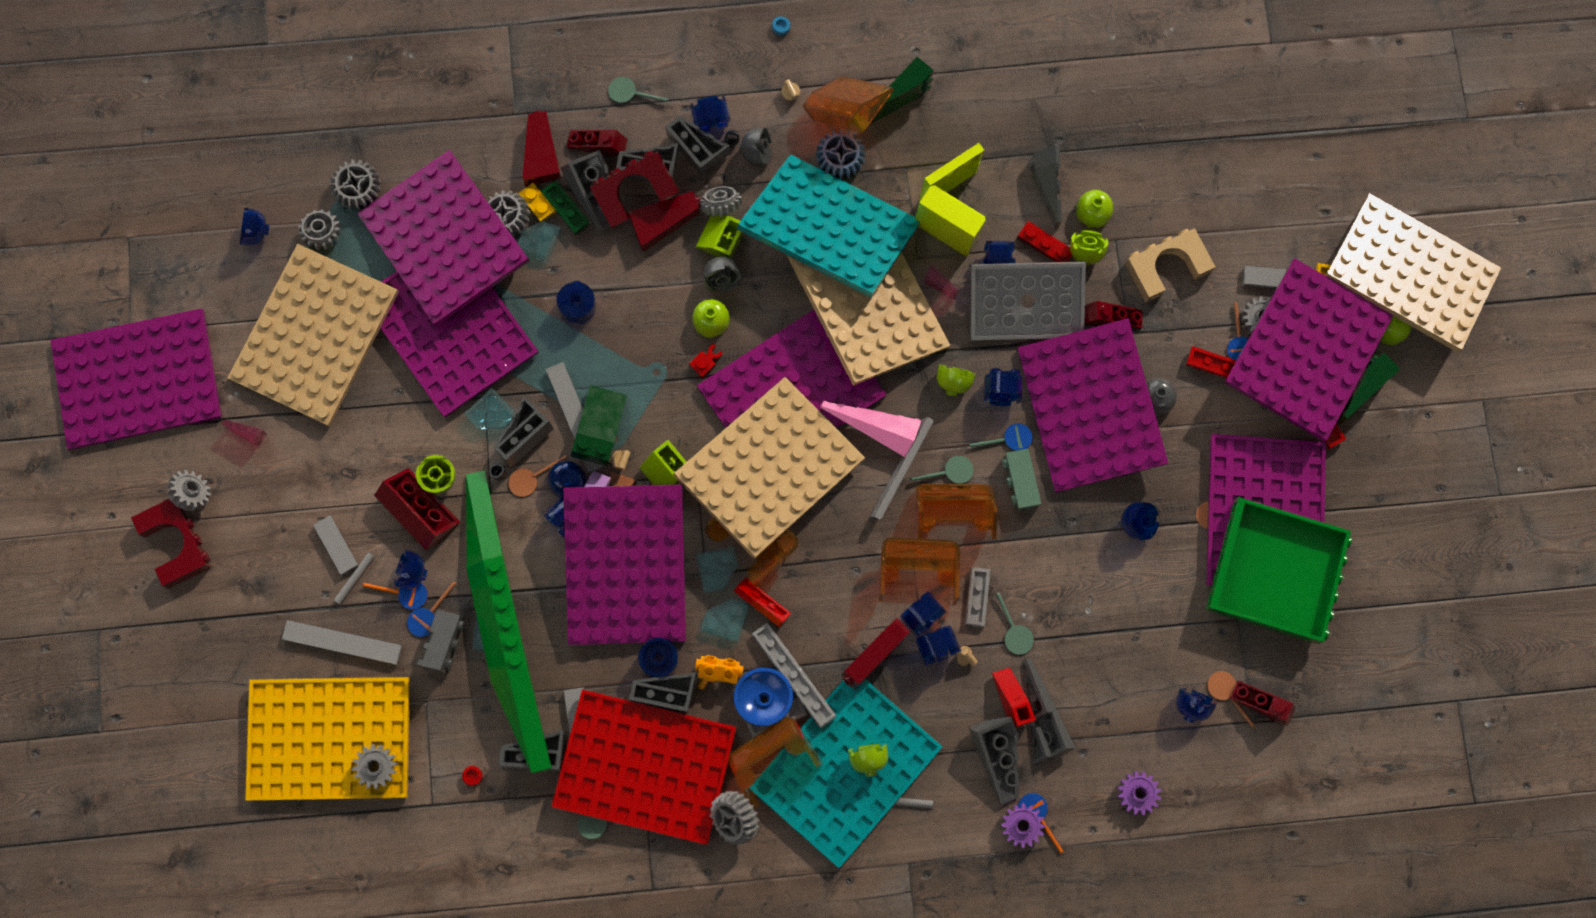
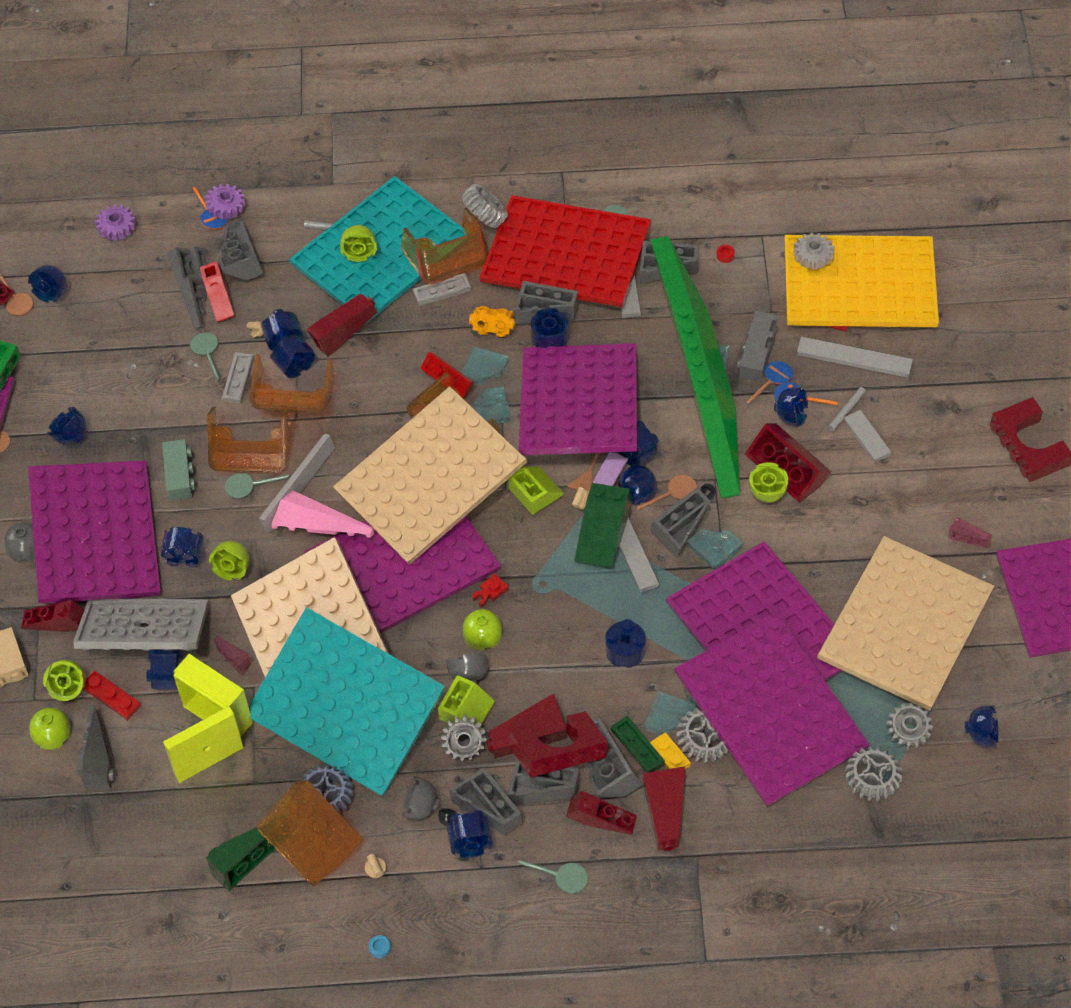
camera: 170 degrees left, 20 degrees down
light grey gear [166,470,211,511] -> none
blue dish [734,668,793,727] -> none
light grey tile [752,623,837,728] -> none
blue piece [969,423,1032,451] -> none

